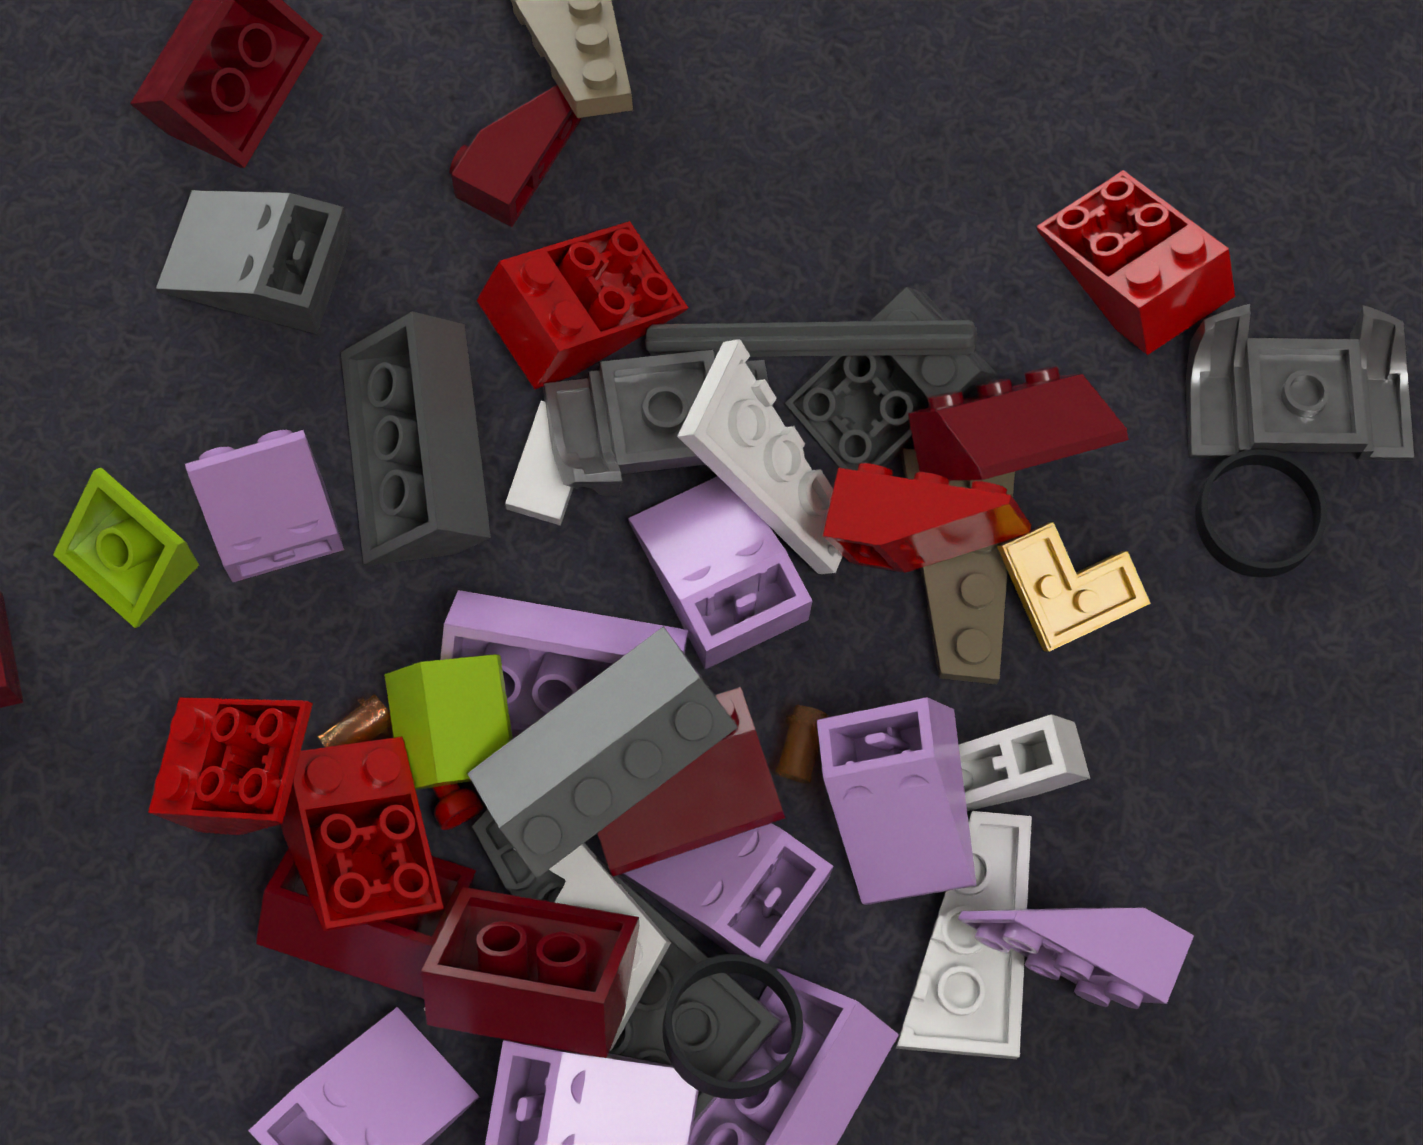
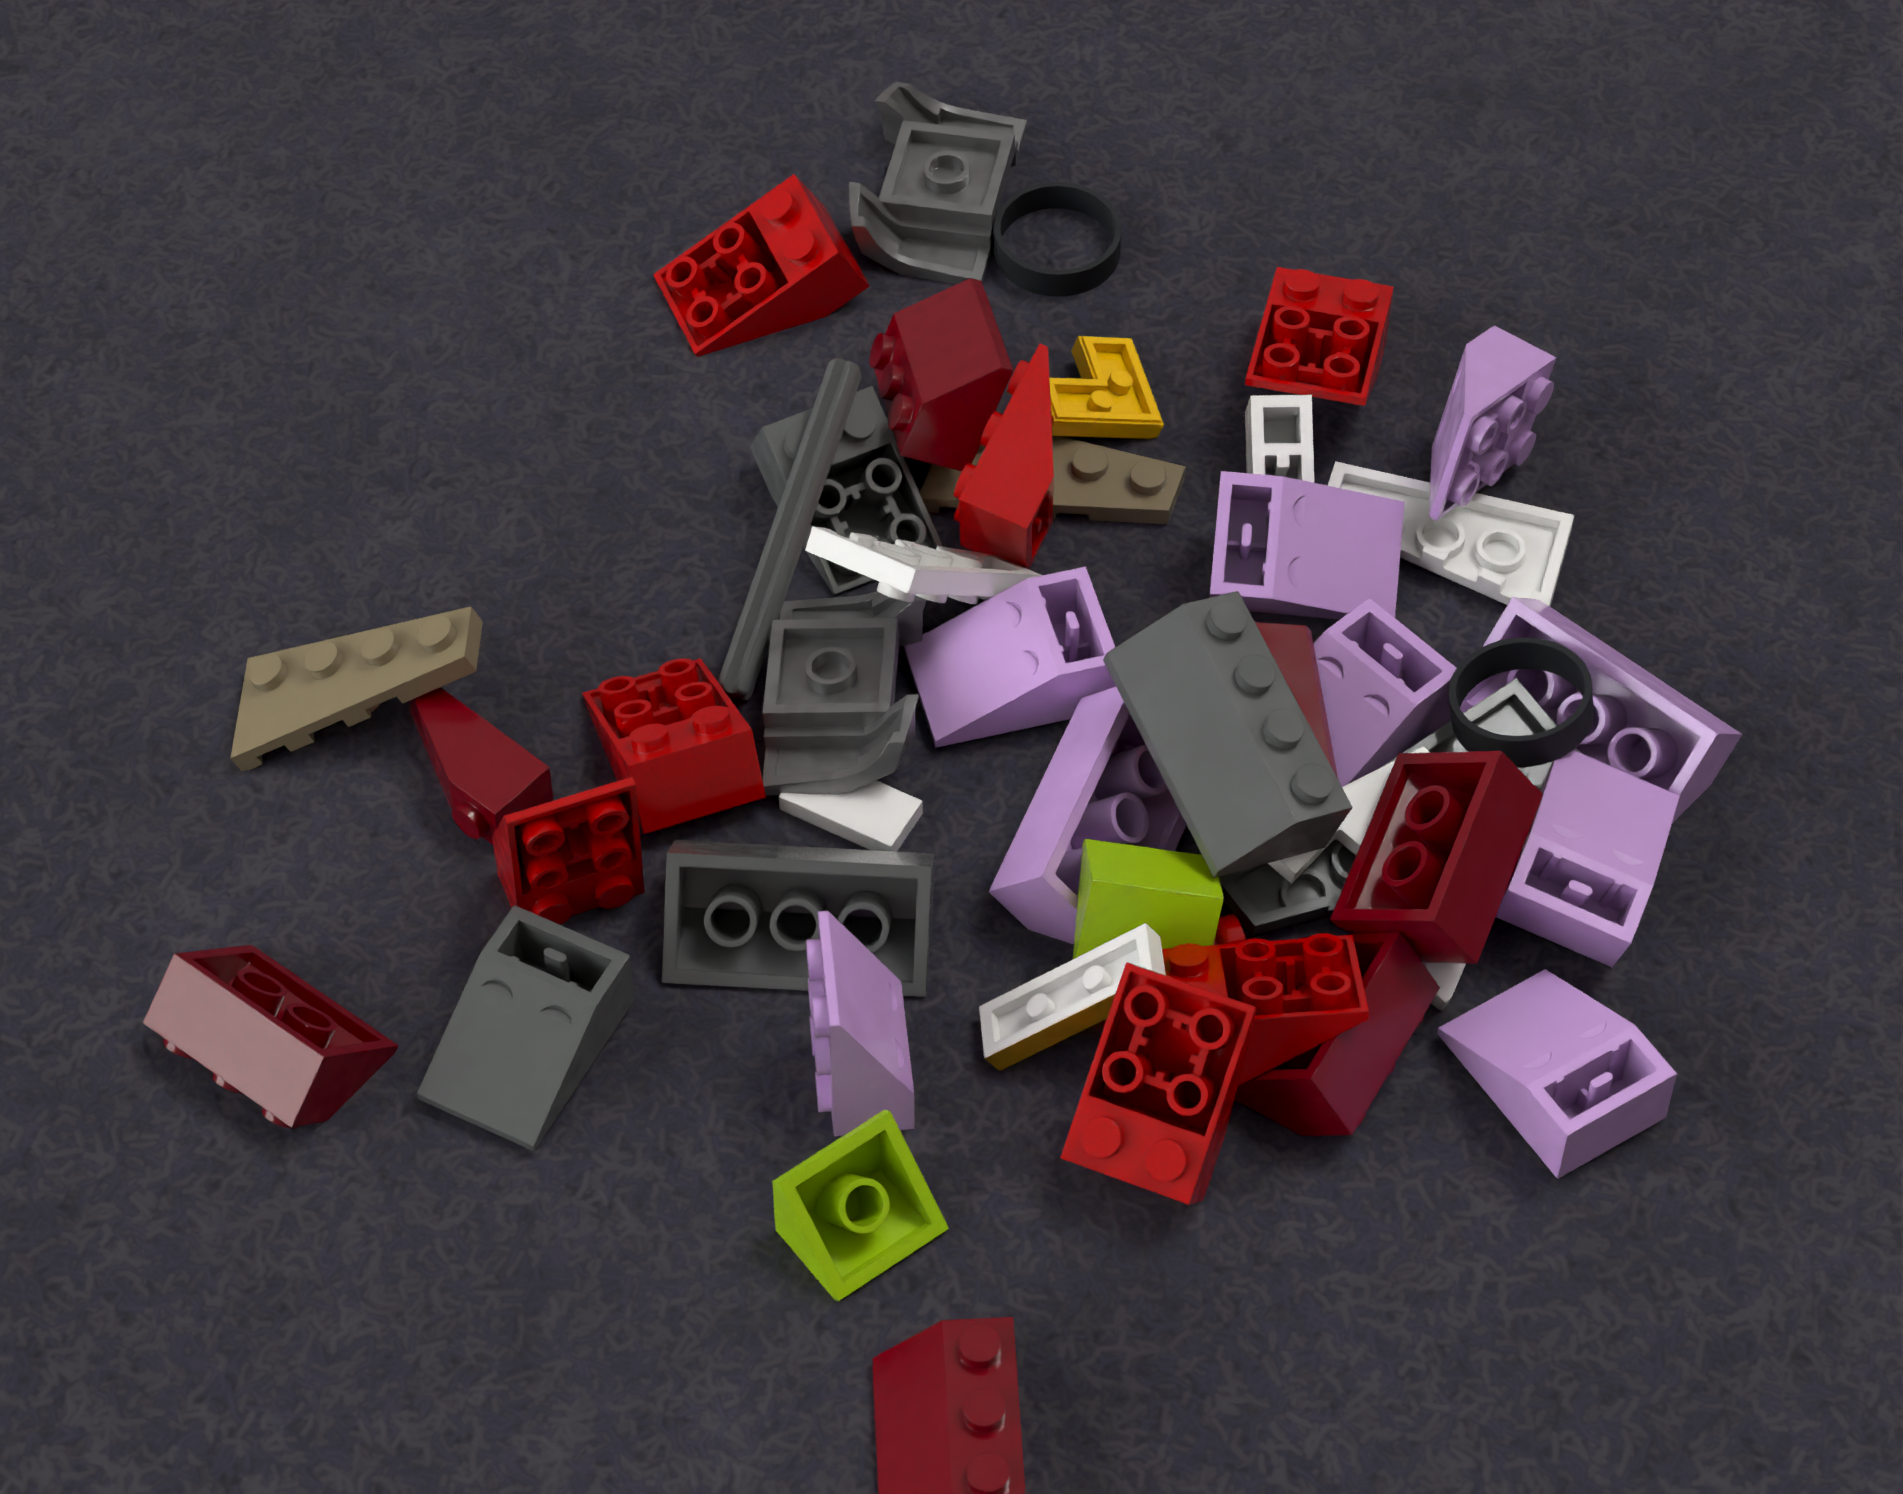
camera: 75 degrees left, 20 degrees down
none -> red slope [492,776,645,925]
none -> white plate [979,923,1166,1071]
none -> red slope [1245,267,1394,406]

